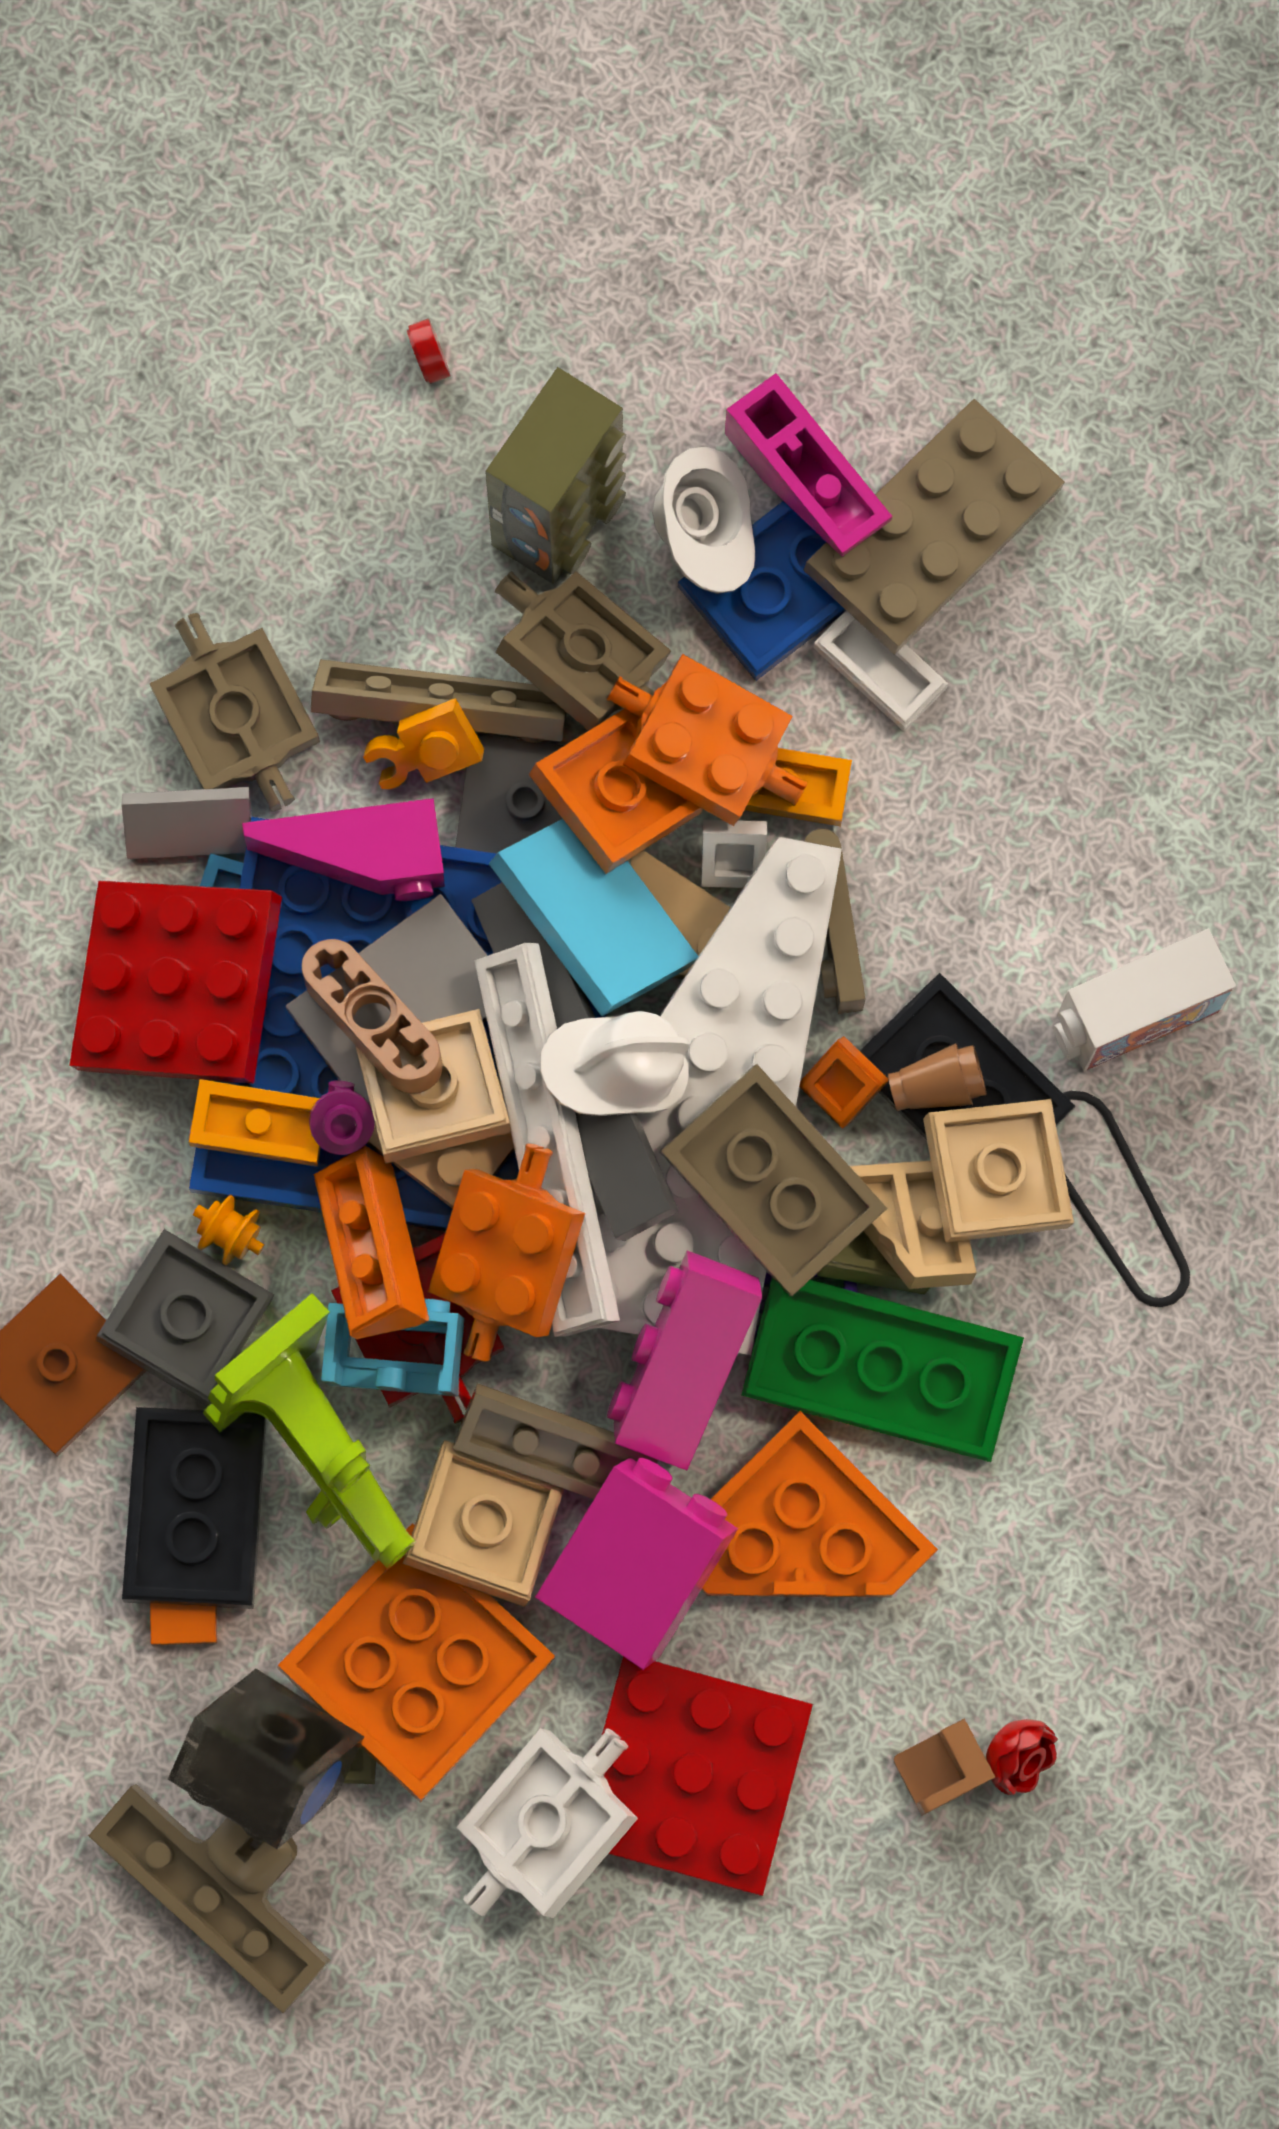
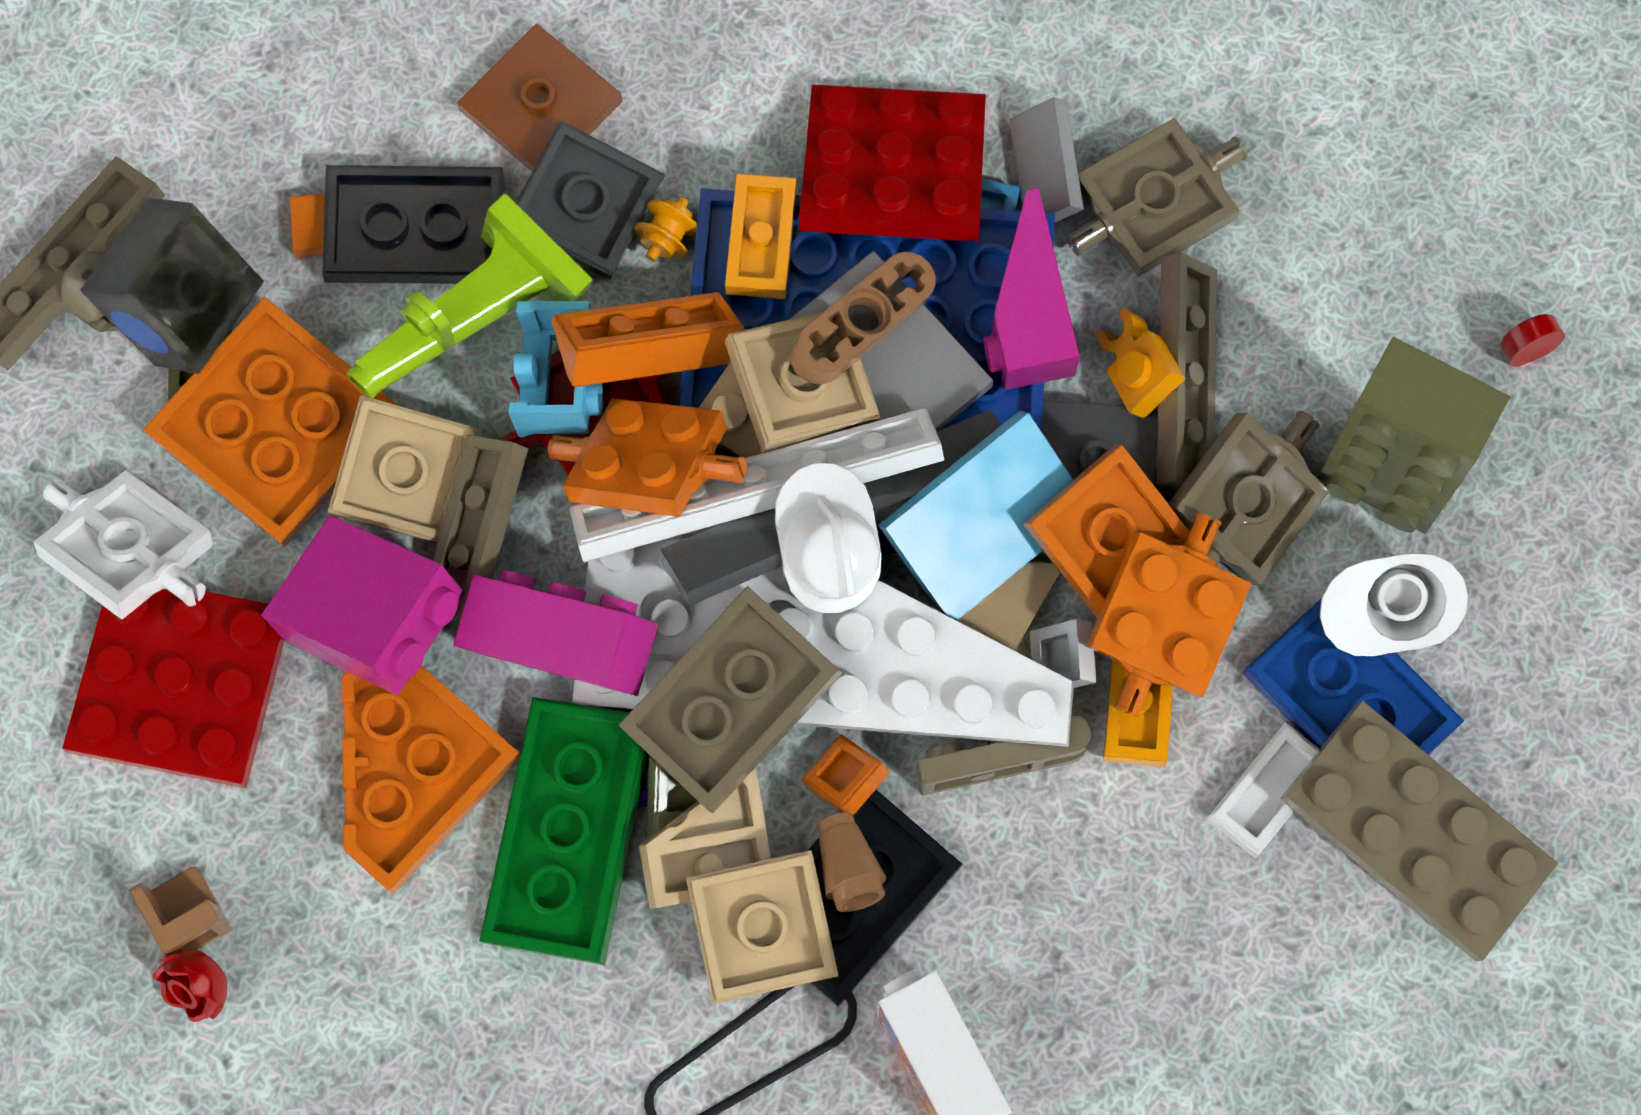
camera: 90 degrees right, 5 degrees down
magenta plate [309,1080,375,1155] -> none
dark pink slope [725,373,893,557] -> none

